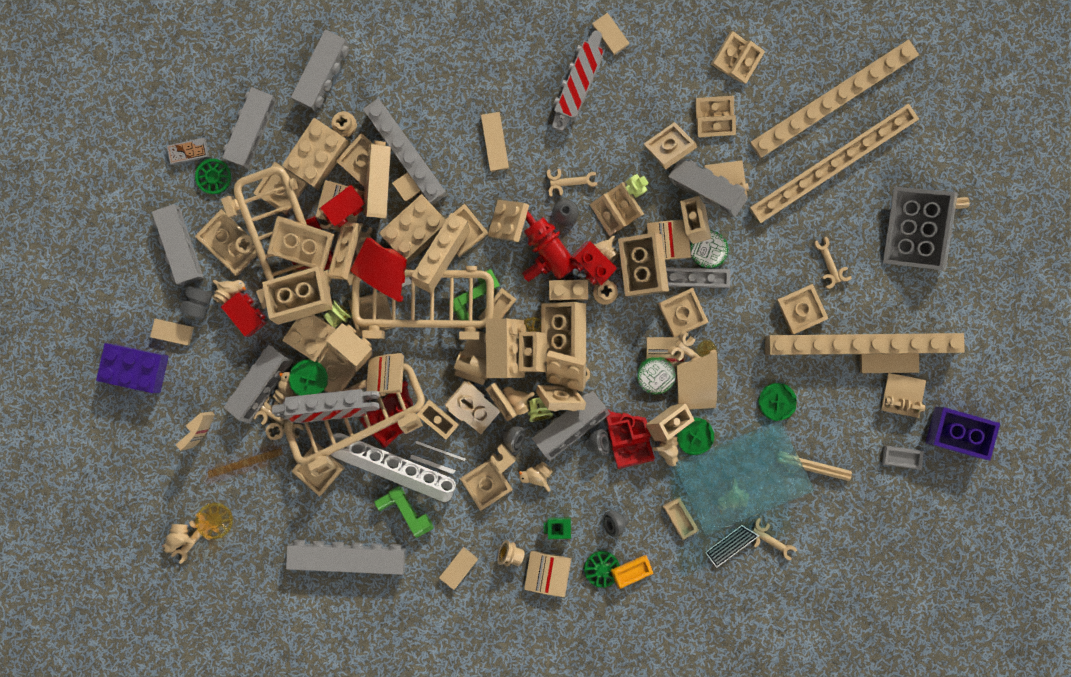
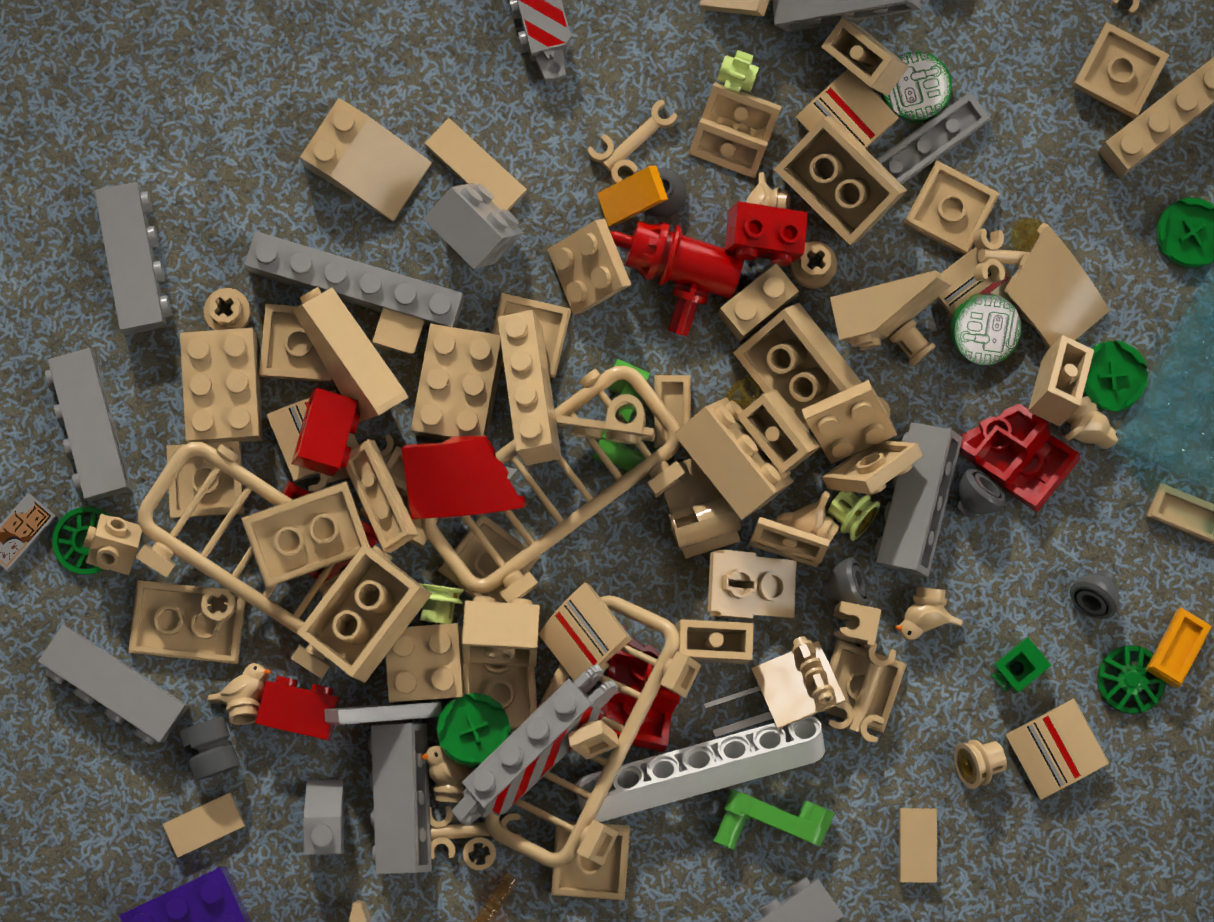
camera: 45 degrees left, 5 degrees down
none -> tan brick [83,514,142,575]
none -> tan slope [300,98,432,222]
none -> light grey slope [304,780,345,855]
none -> light grey tile [324,701,442,725]
none -> light grey brick [423,183,523,270]
none -> tan piece [557,394,655,445]
none -> tan plate [568,720,619,759]
none -> light orange tile [597,166,668,227]
none -> tan hinge [751,636,846,729]
none -> tan bar [828,643,896,743]
none -> tan slope [830,270,952,350]
none -> tan bush [889,319,937,367]

